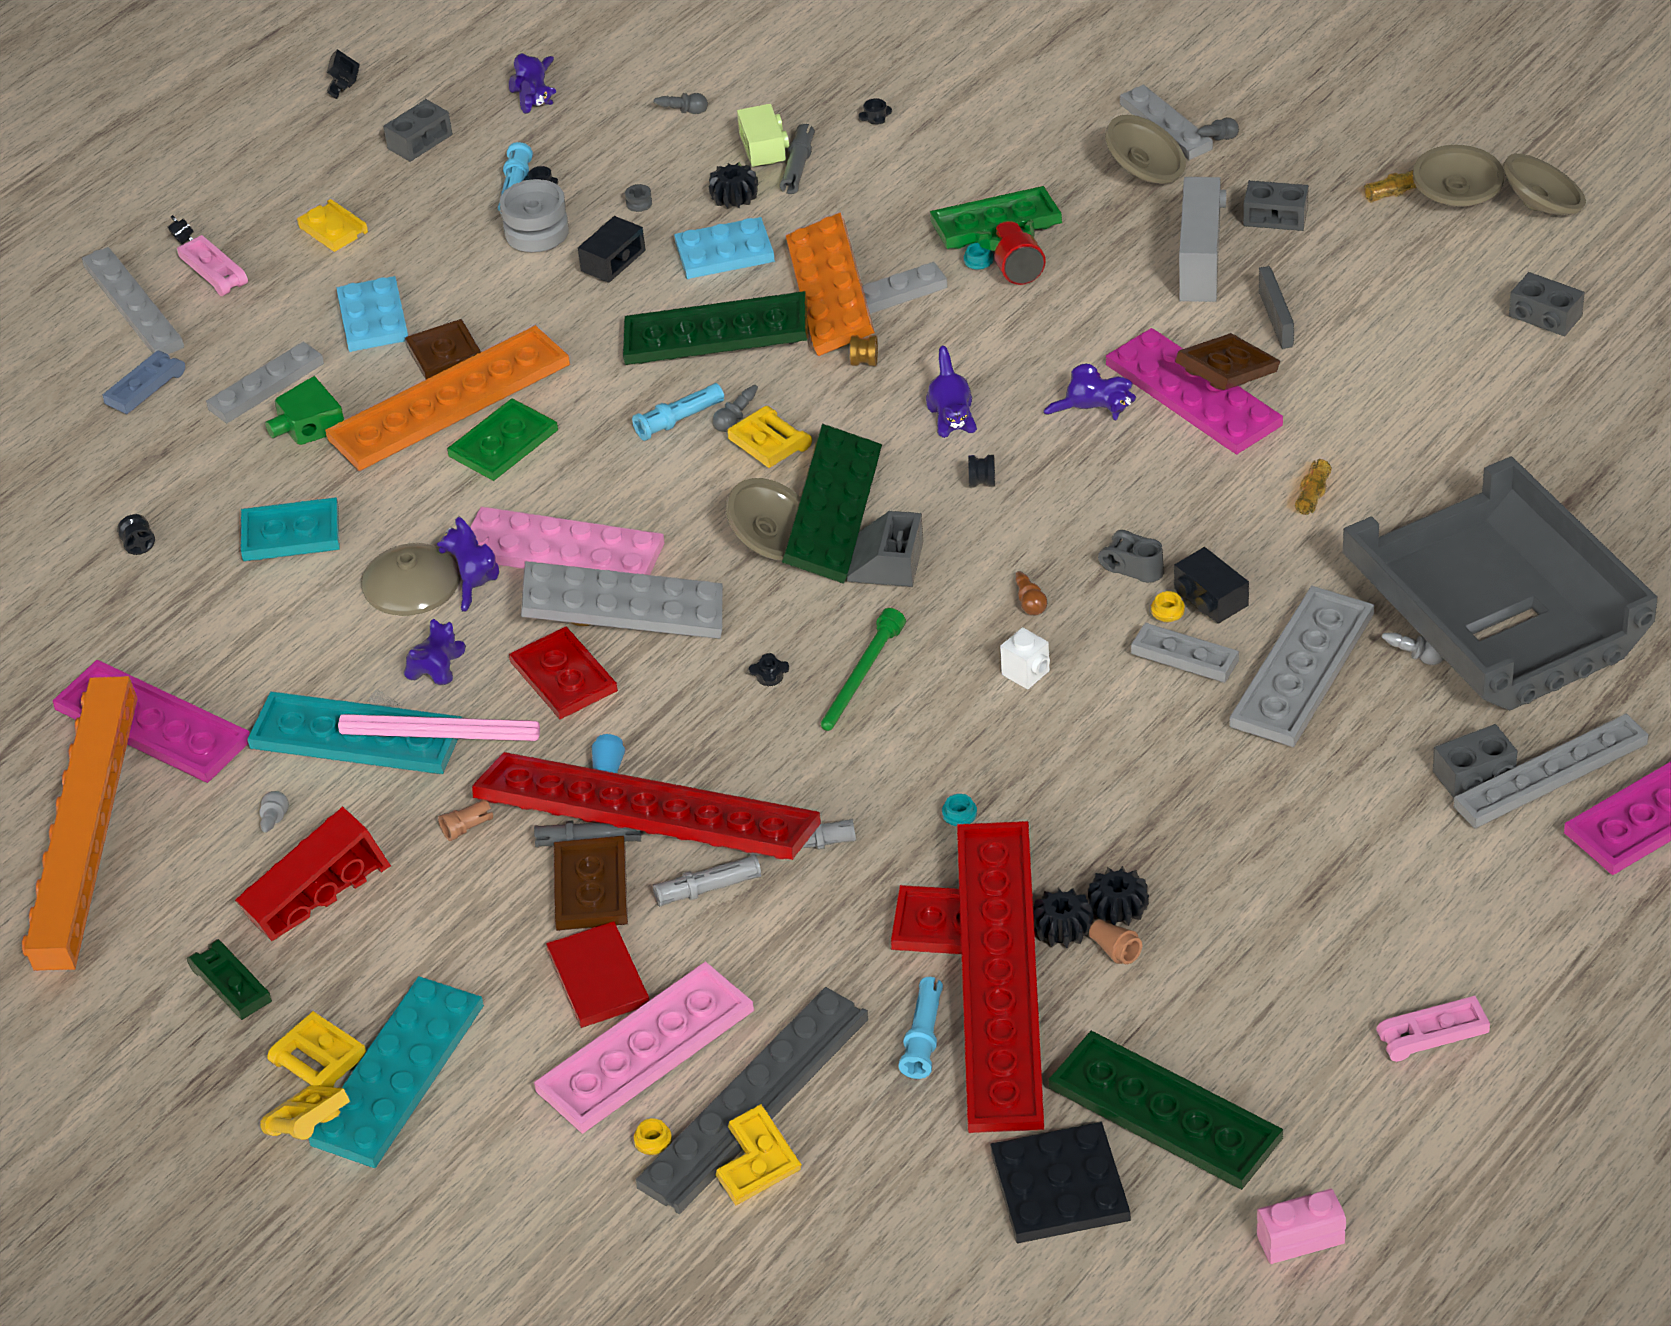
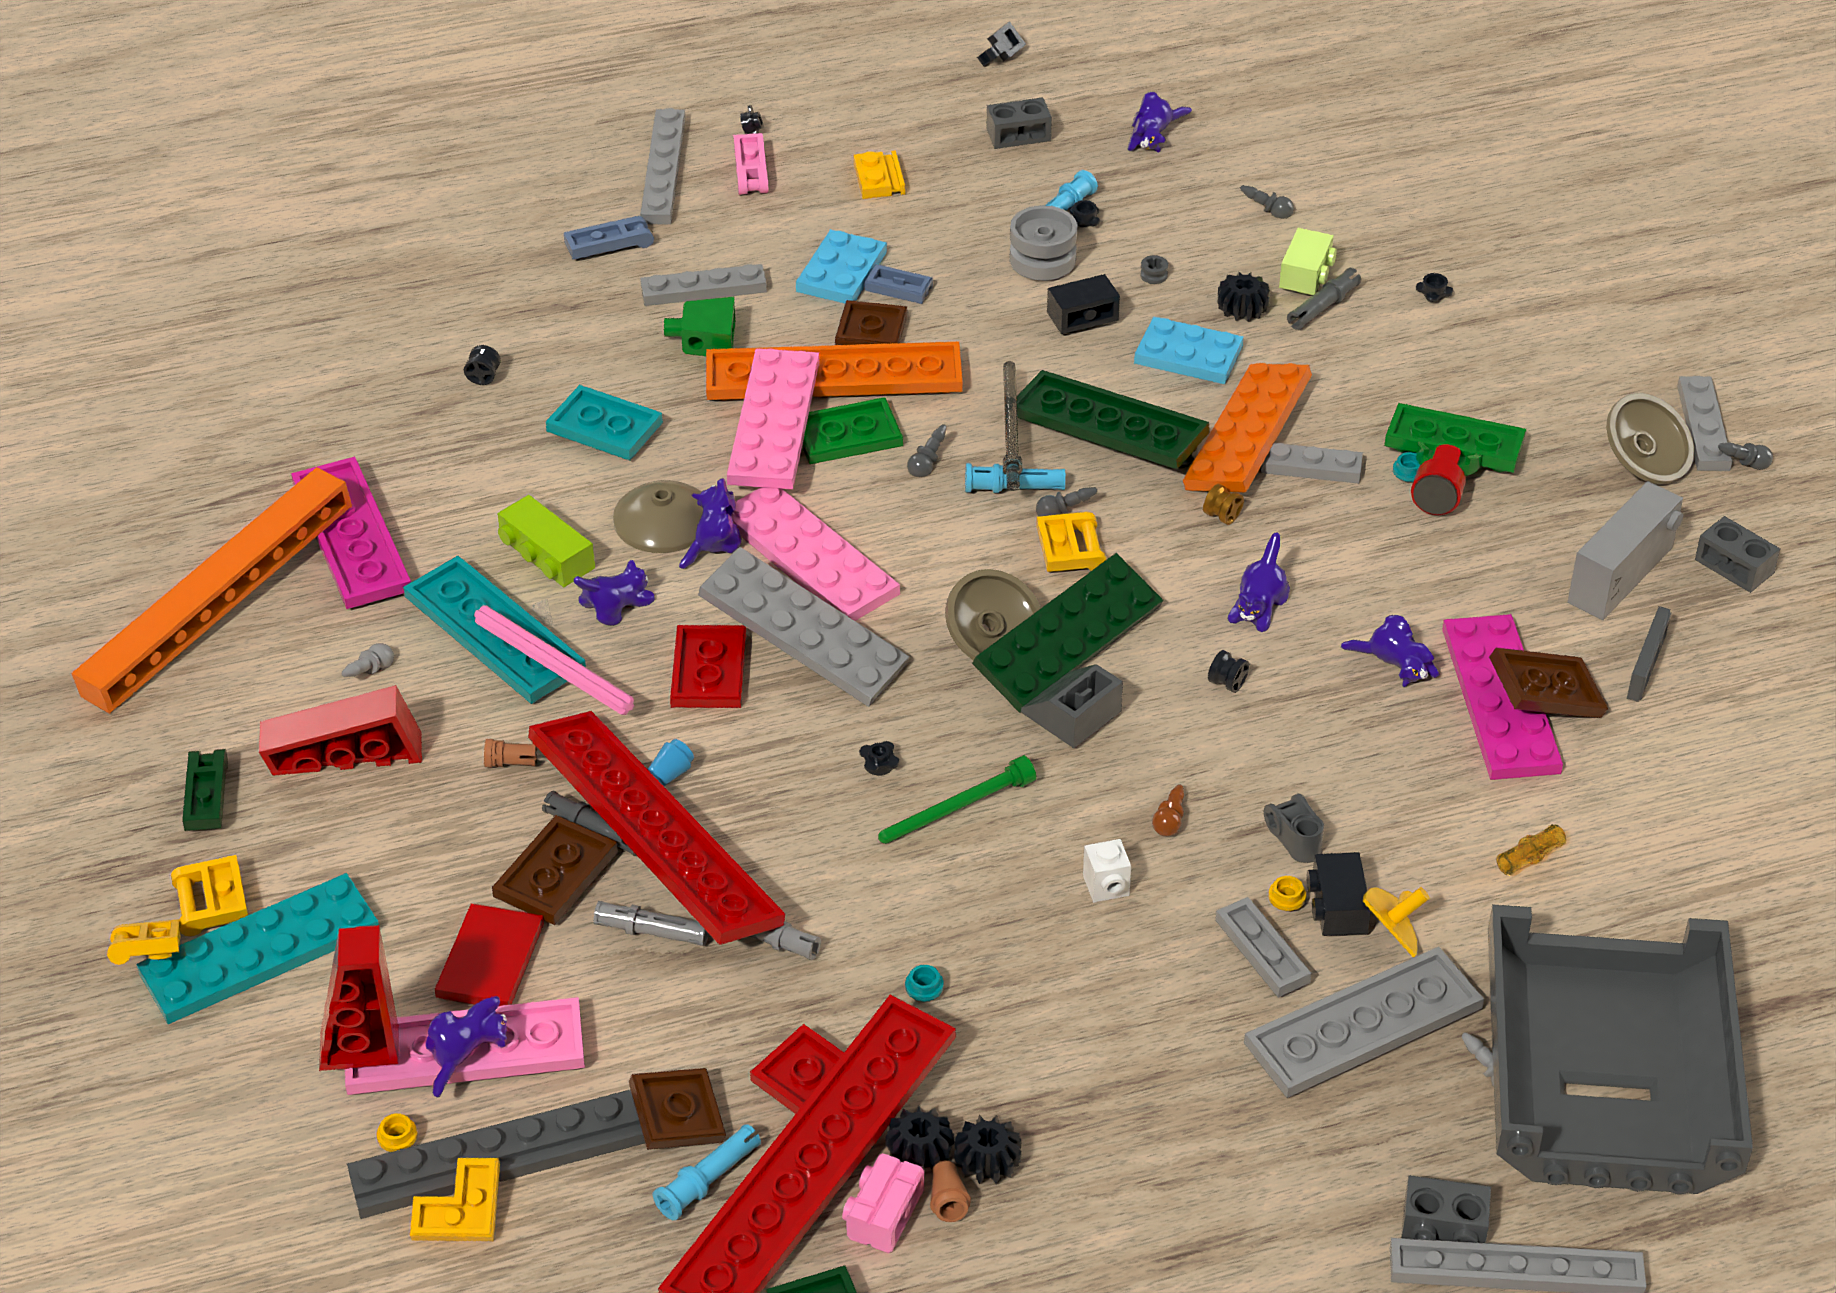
camera: 30 degrees right, 0 degrees up
none -> red wedge [319,925,399,1071]
none -> dark purple animal [426,996,507,1098]
none -> lime brick [497,495,595,587]
none -> reddish brown tile [628,1068,726,1150]
none -> bright pink plate [727,348,819,489]
none -> bright pink brick [842,1153,924,1253]
none -> sand blue tile [865,264,933,304]
none -> dark grey bar [907,424,947,477]
none -> clear smoke bar [1003,361,1023,491]
none -> yellow shield [1363,887,1430,958]

